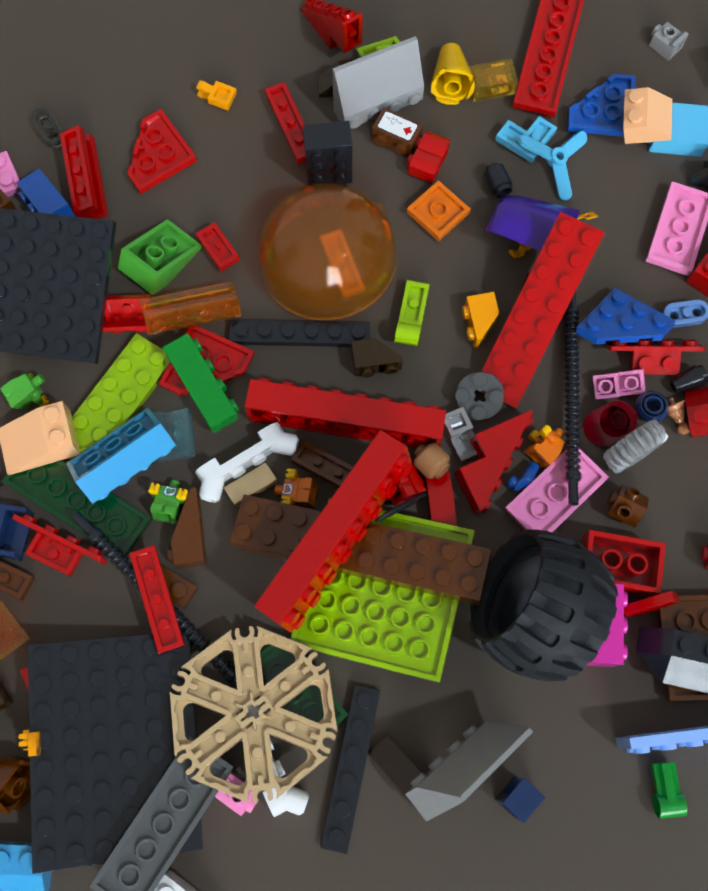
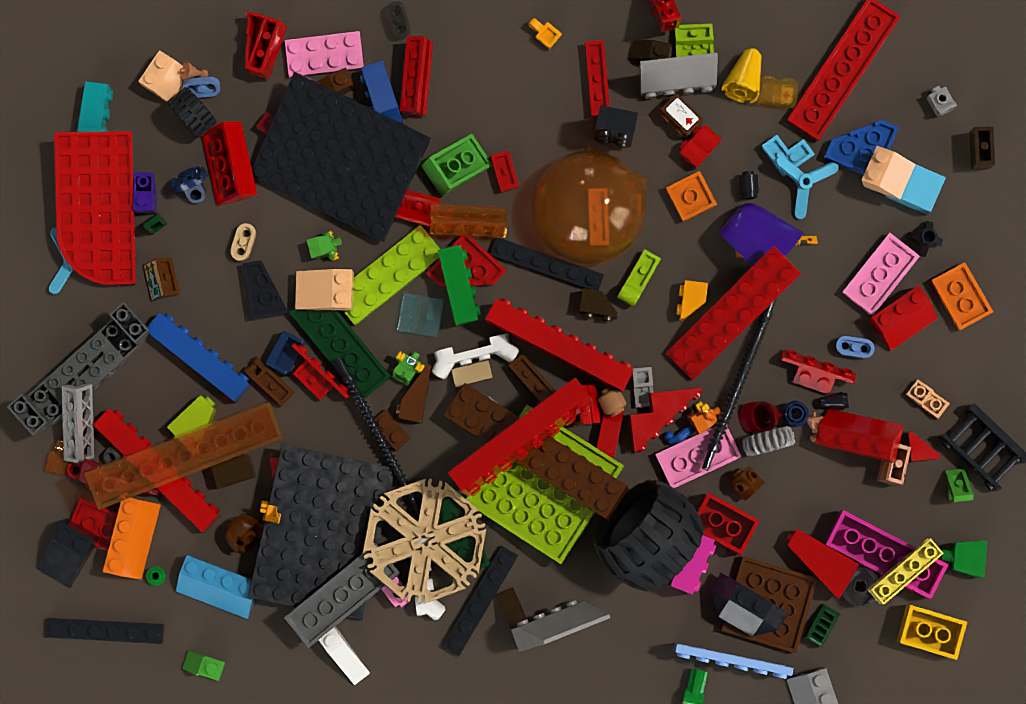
camera: 25 degrees right, 10 degrees up
dark azure slope [66,407,176,504] -> none
red plate [127,109,197,194] -> none
red plate [129,545,185,654] -> none
orange piece [275,468,319,508] -> none
black piece [375,492,428,523] -> none
dark grey plate [455,372,505,420] -> none
dark blue panel [495,776,546,823] -> none
blue plate [575,288,676,345] -> none
bright pink slope [593,369,646,400] -> none
red tile [624,591,680,617] -> none

